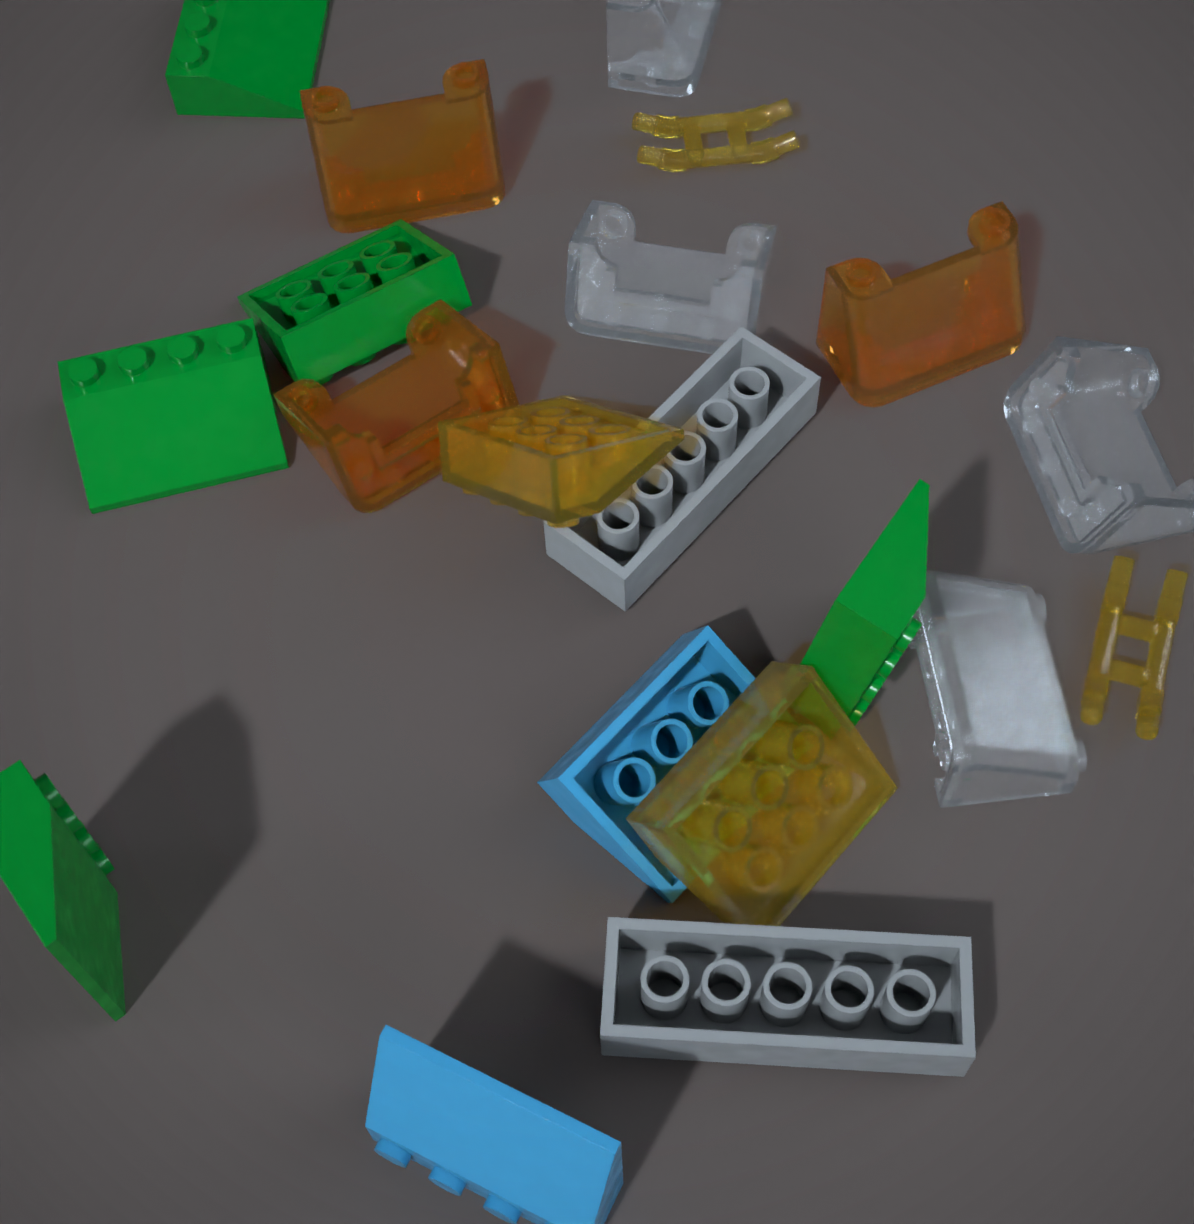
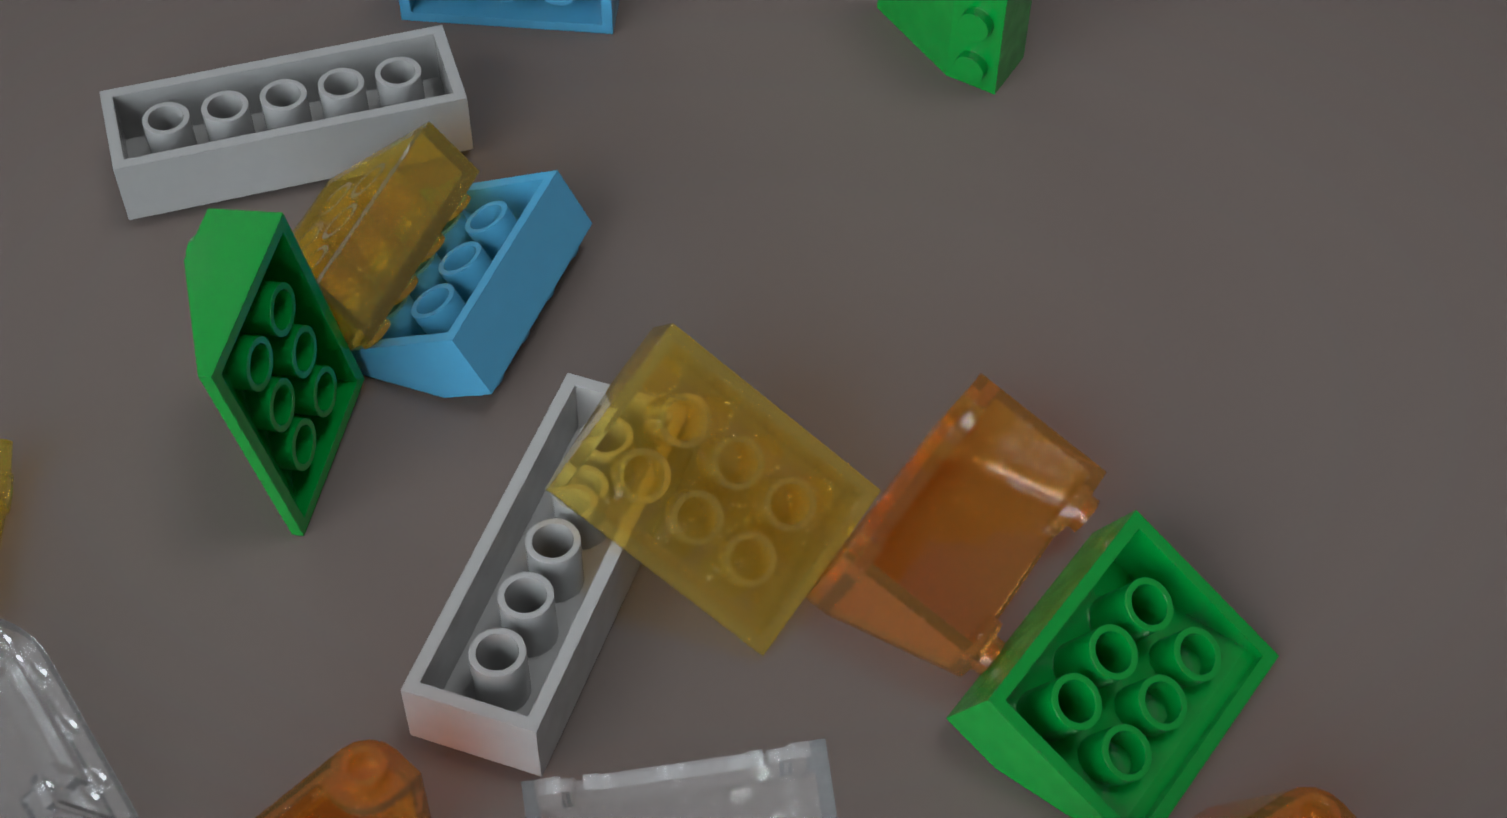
camera: 155 degrees right, 10 degrees down
green slope [57,318,289,514] -> none
clear windscreen [909,569,1087,808] -> none

